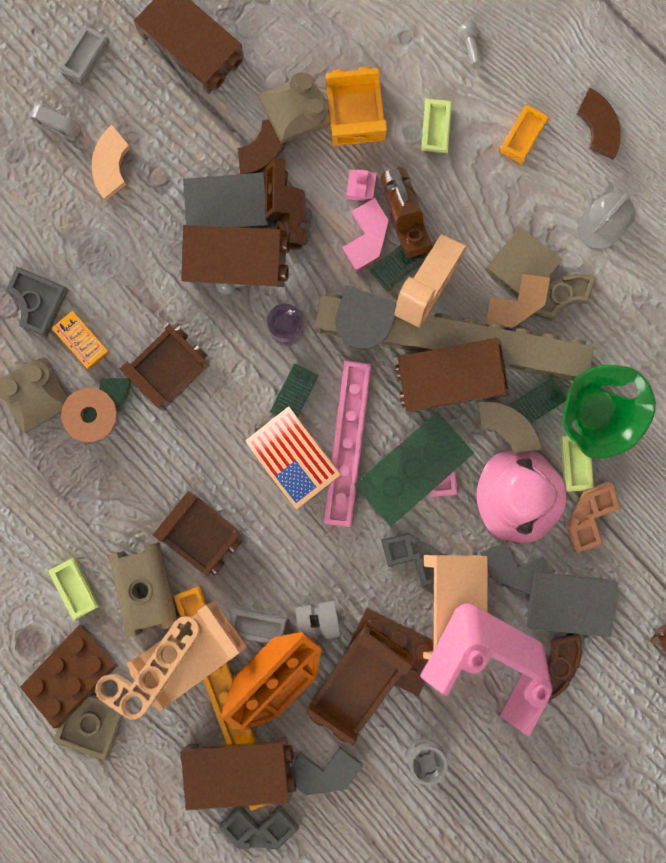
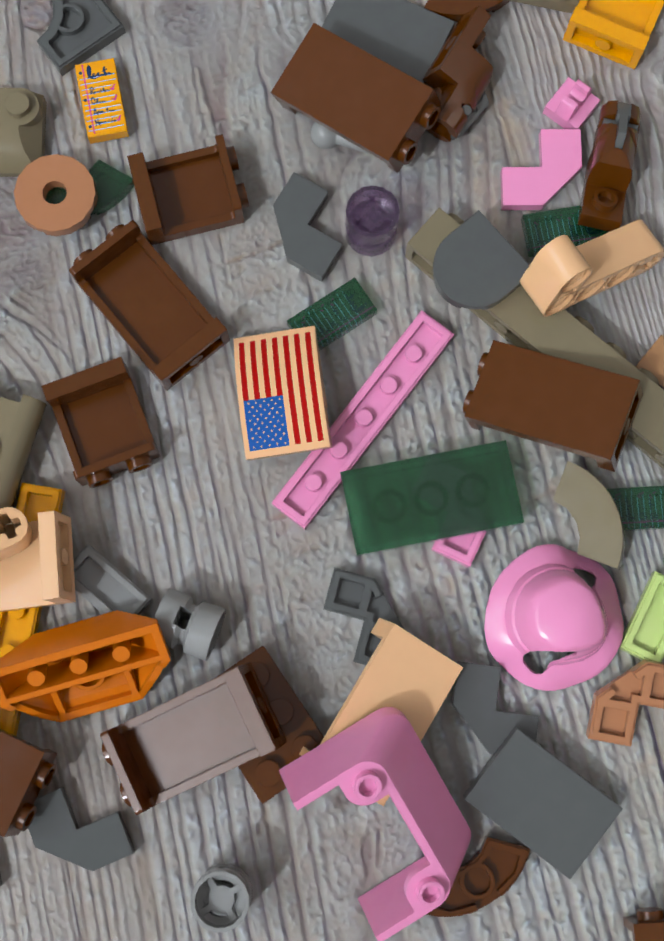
camera: 30 degrees right, 5 degrees down
none -> reddish brown panel [69,220,230,391]
none -> dark grey tile [273,172,343,282]

